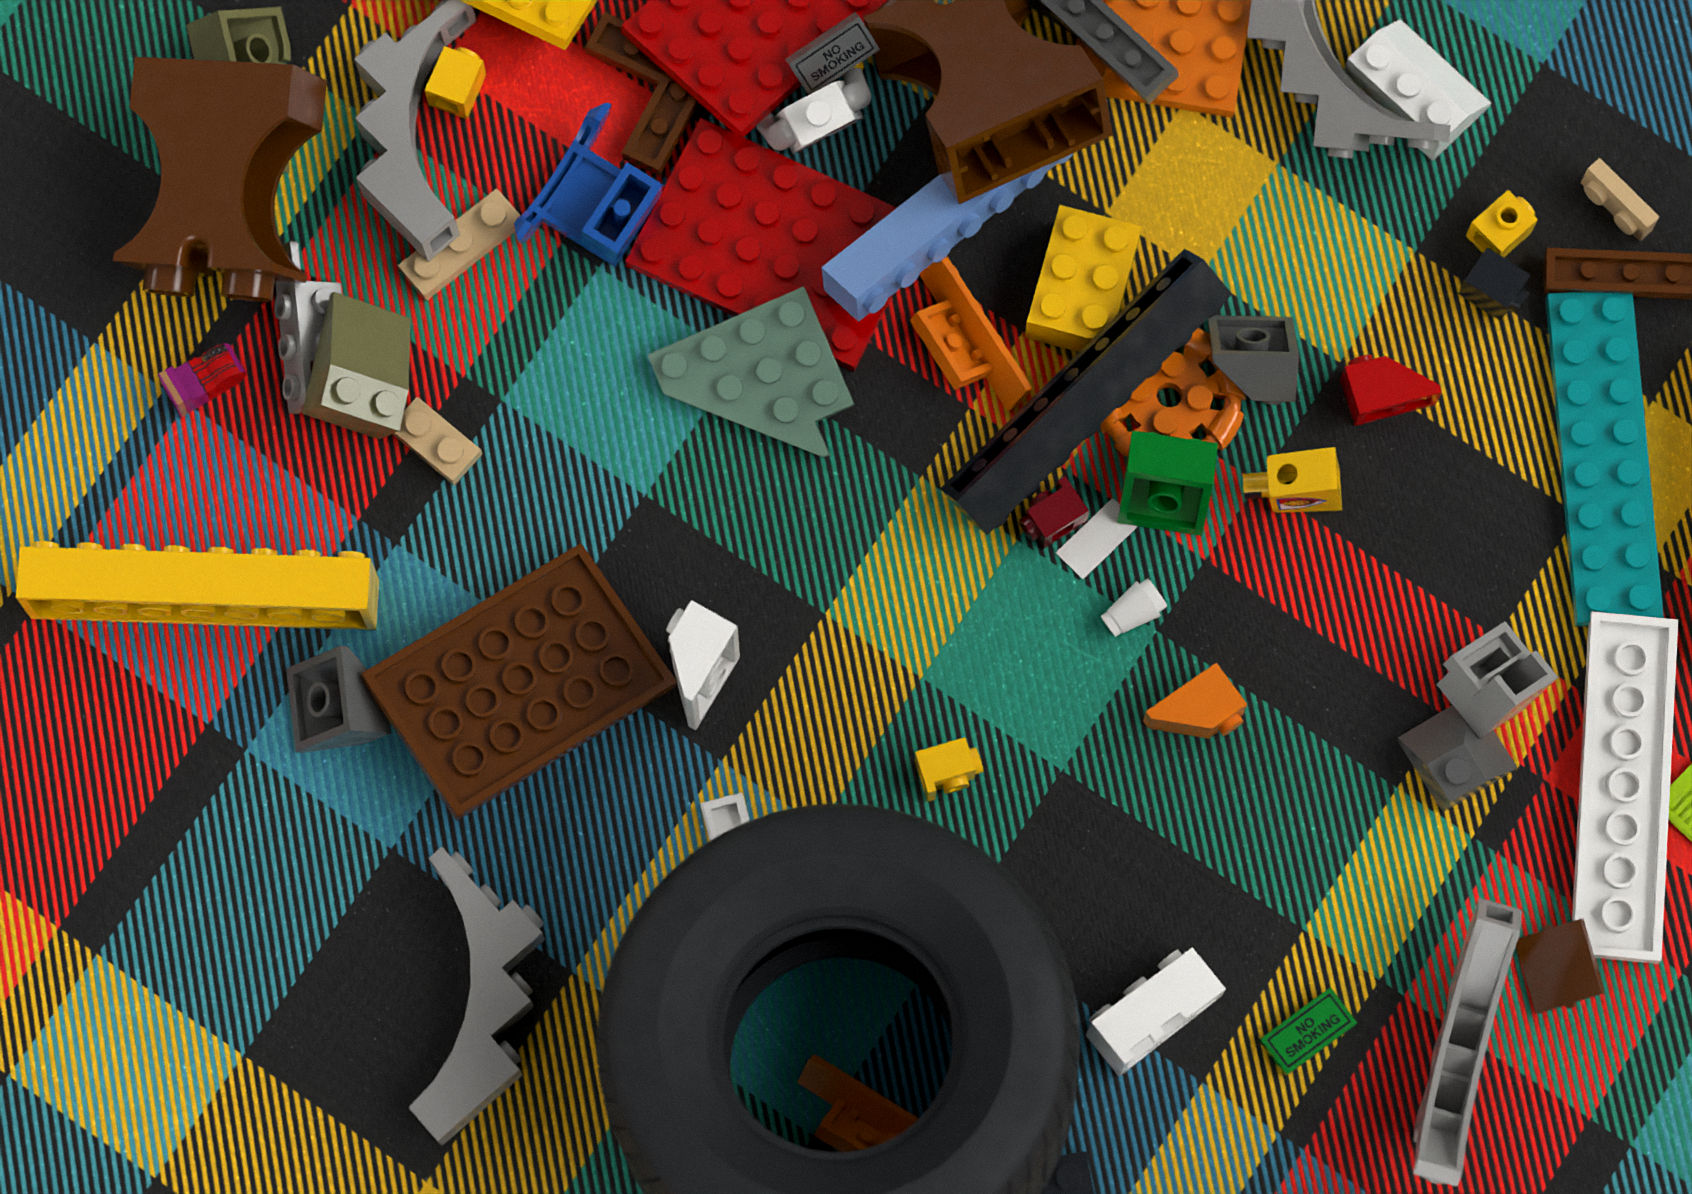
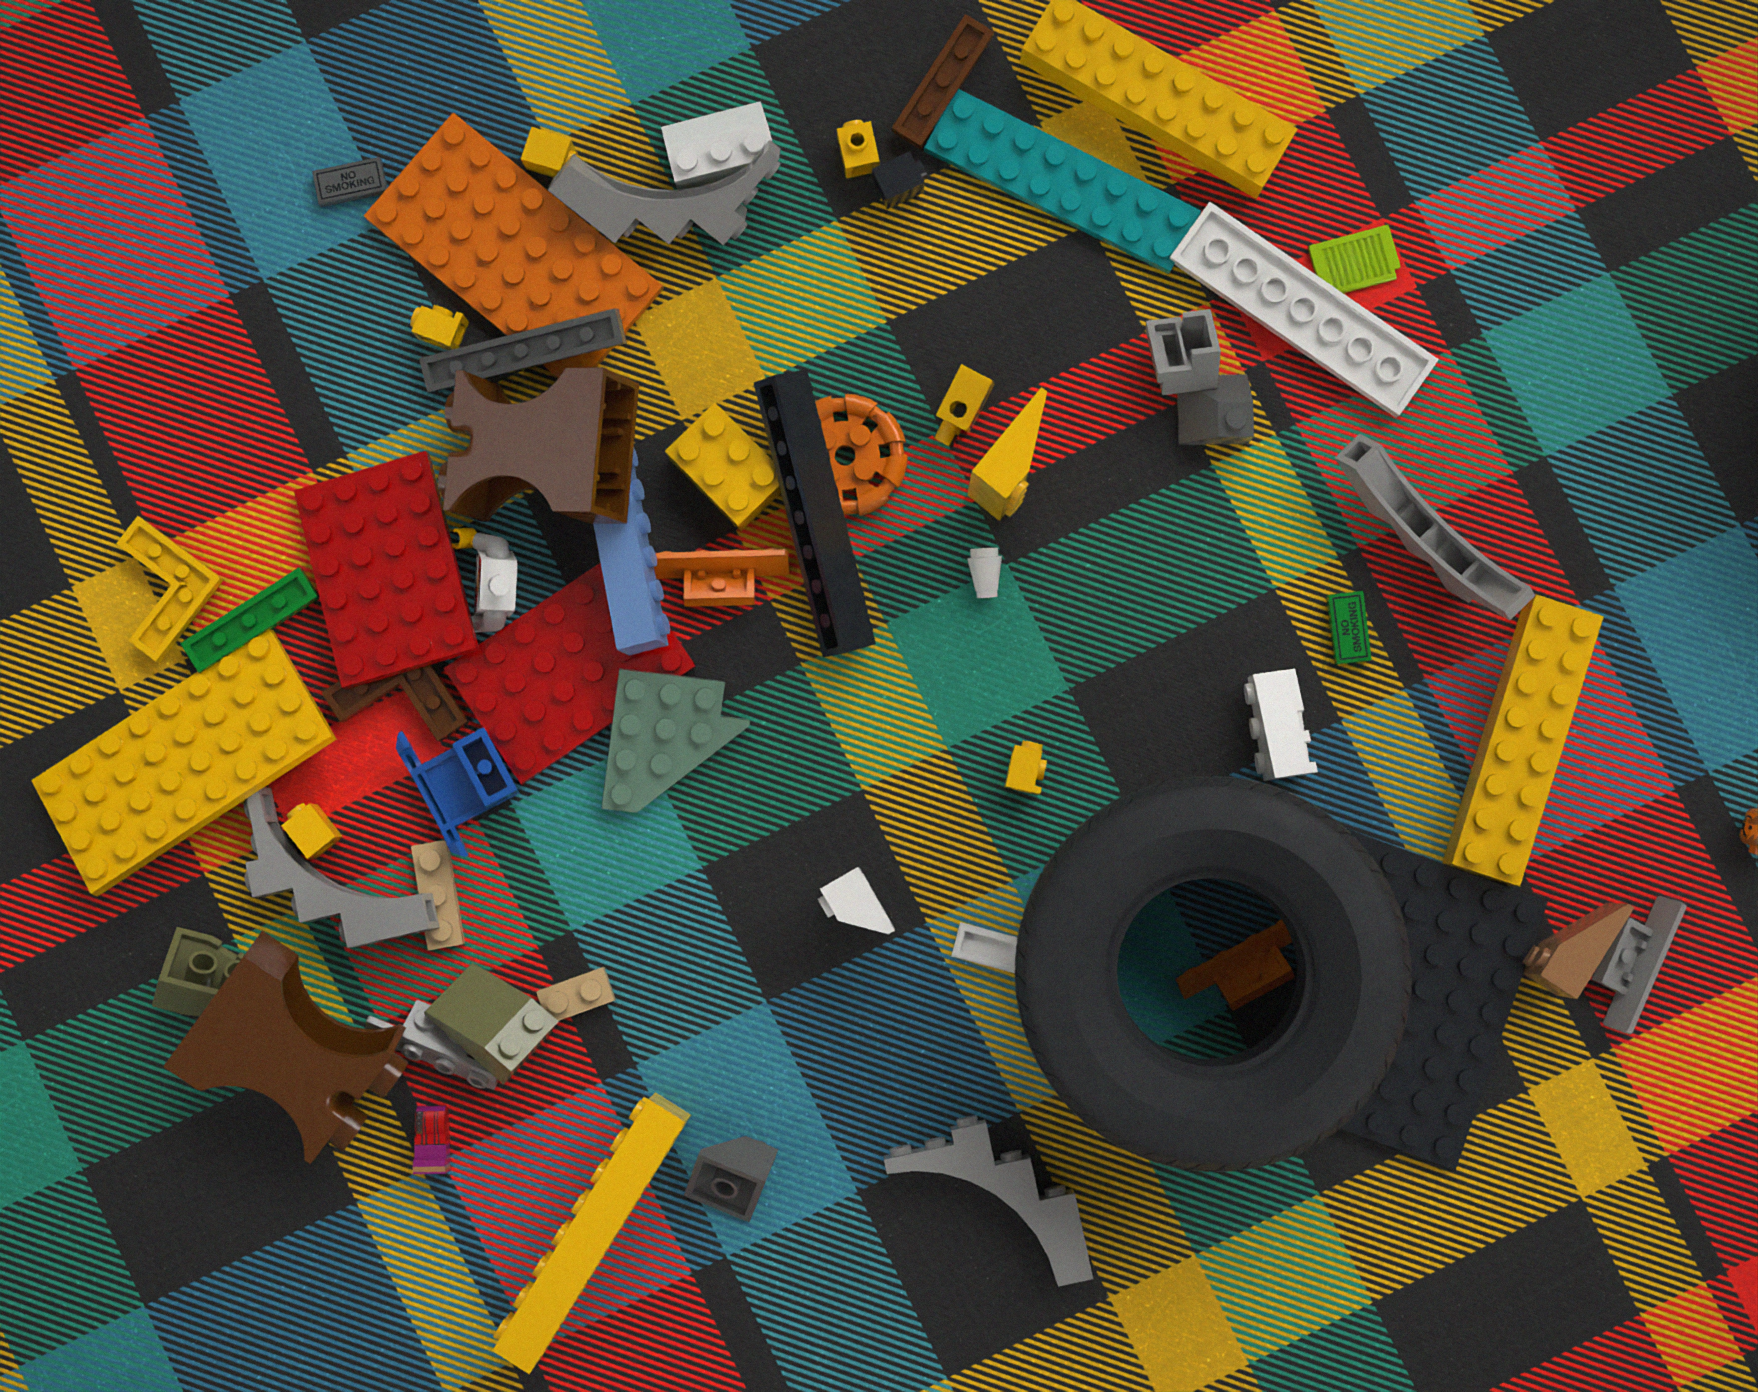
camera: 55 degrees left, 10 degrees up
reddish brown plate [361,543,677,821] -> none
dark grey tile [785,12,880,95] -> none
dark red brick [1019,476,1089,549] -> none
white sticker [1056,498,1138,579] -> none
green slope [1117,431,1218,536] -> none
orange slope [1143,663,1247,739] -> none
dark grey slope [1207,315,1299,405] -> none
red slope [1340,355,1442,426] -> none
reddish brown piece [1516,919,1605,1014] -> none
tan plate [1581,158,1659,241] -> none
none -> yellow slope [967,387,1047,521]

